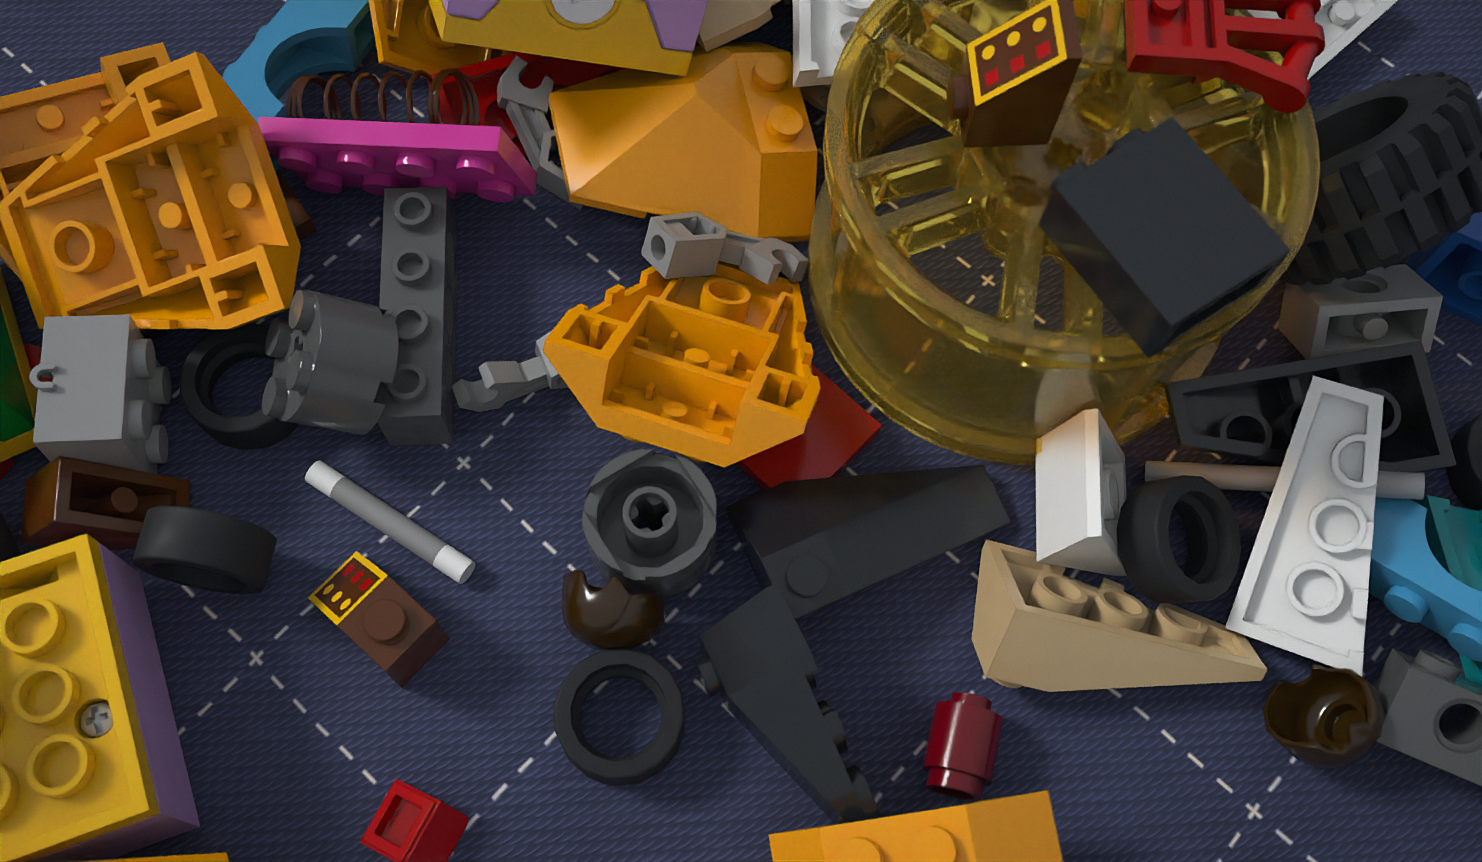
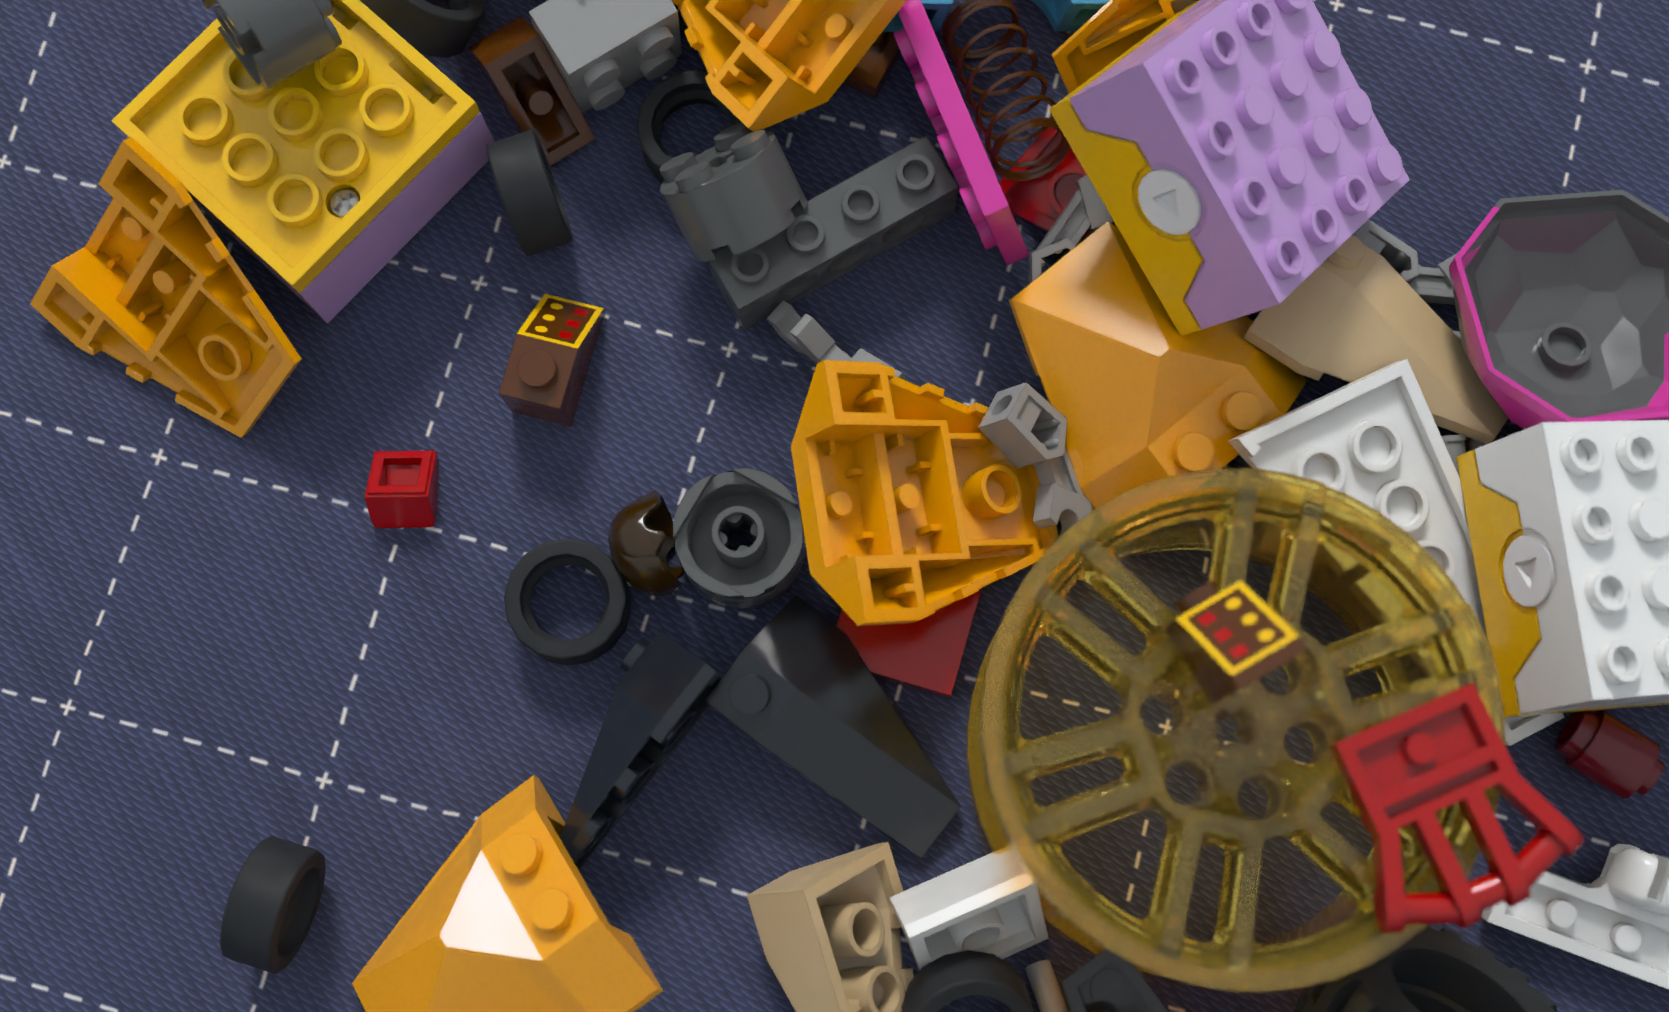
camera: 70 degrees right, 10 degrees up
light grey bar [305,460,476,584] -> none
dark red brick [923,692,1003,801] -> none
black brick [1038,117,1291,359] -> none

